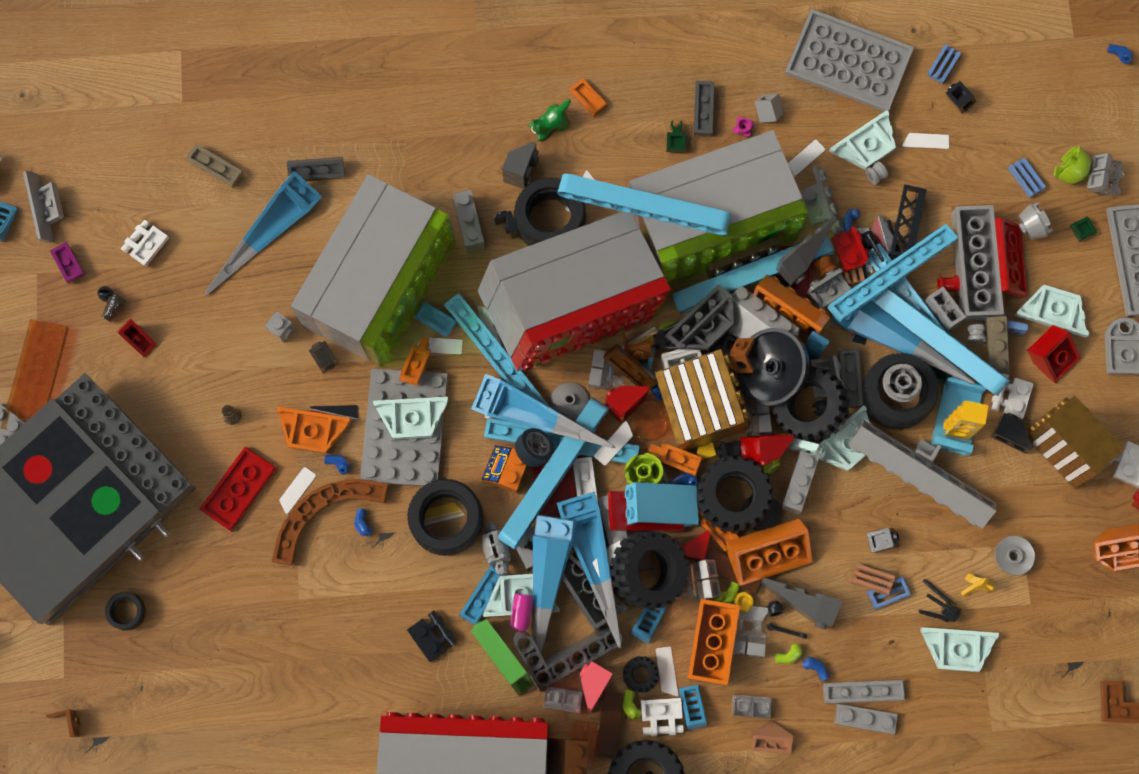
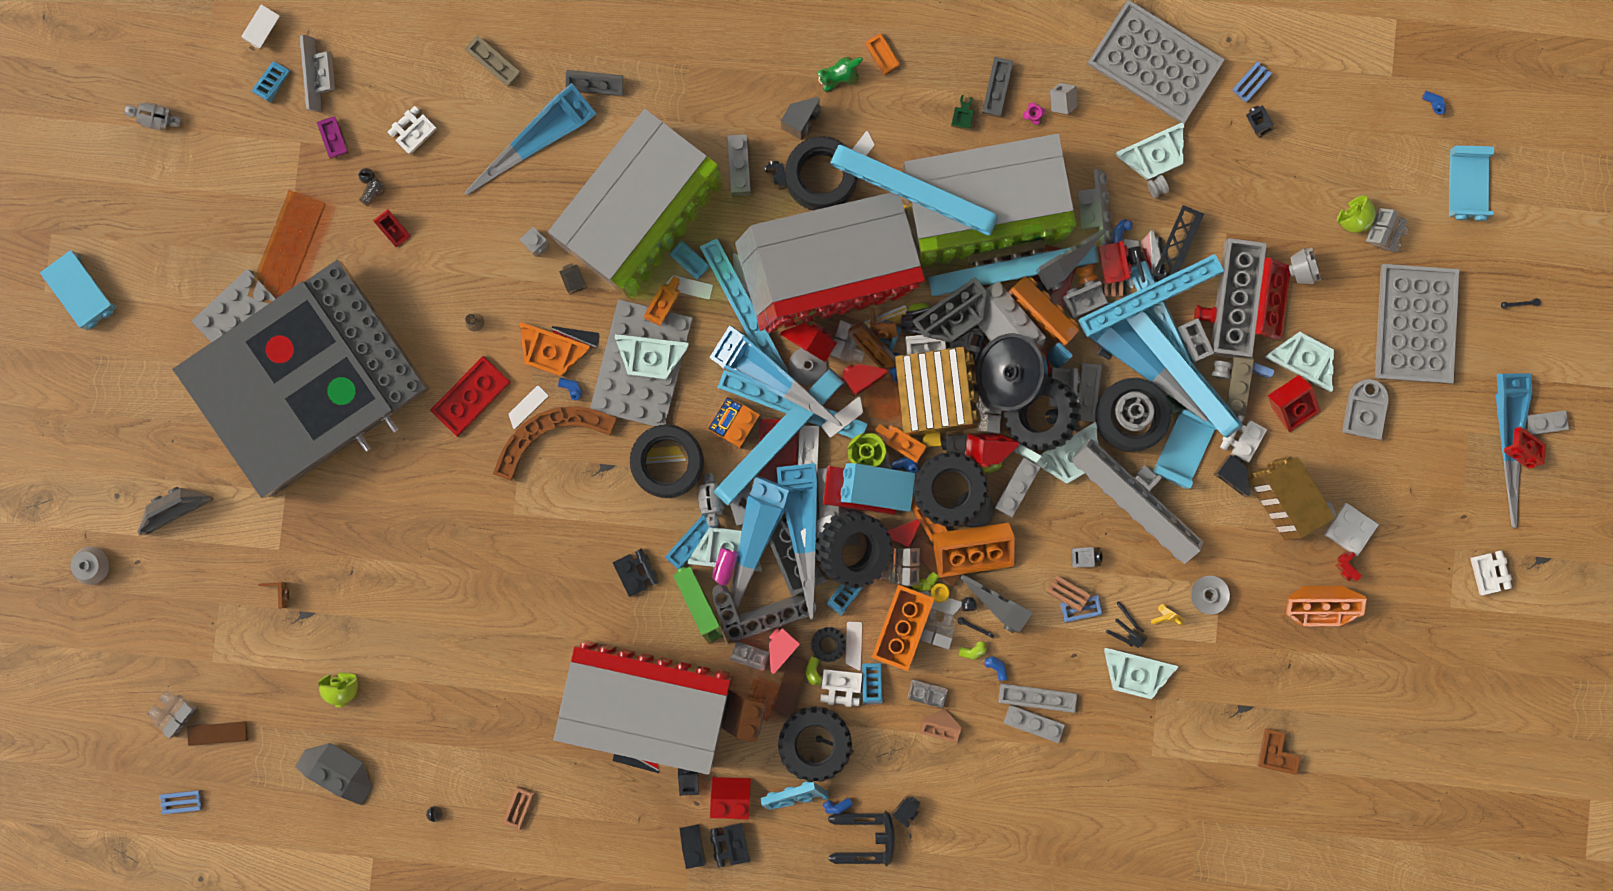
camera: 10 degrees right, 10 degrees up
black tyre [105,592,146,631] -> none
blue arm [354,508,373,536] -> none
black wheel [515,428,554,467] -> none
dark orange bracket [728,338,755,373] -> none
white sticker [788,140,825,177] -> none
white sticker [902,133,949,149] -> none
yellow brick [943,400,988,441] -> none
medium blue tile [1008,157,1046,198] -> none
dark green tile [1070,216,1097,242] -> none
none -> red slope [780,323,837,362]

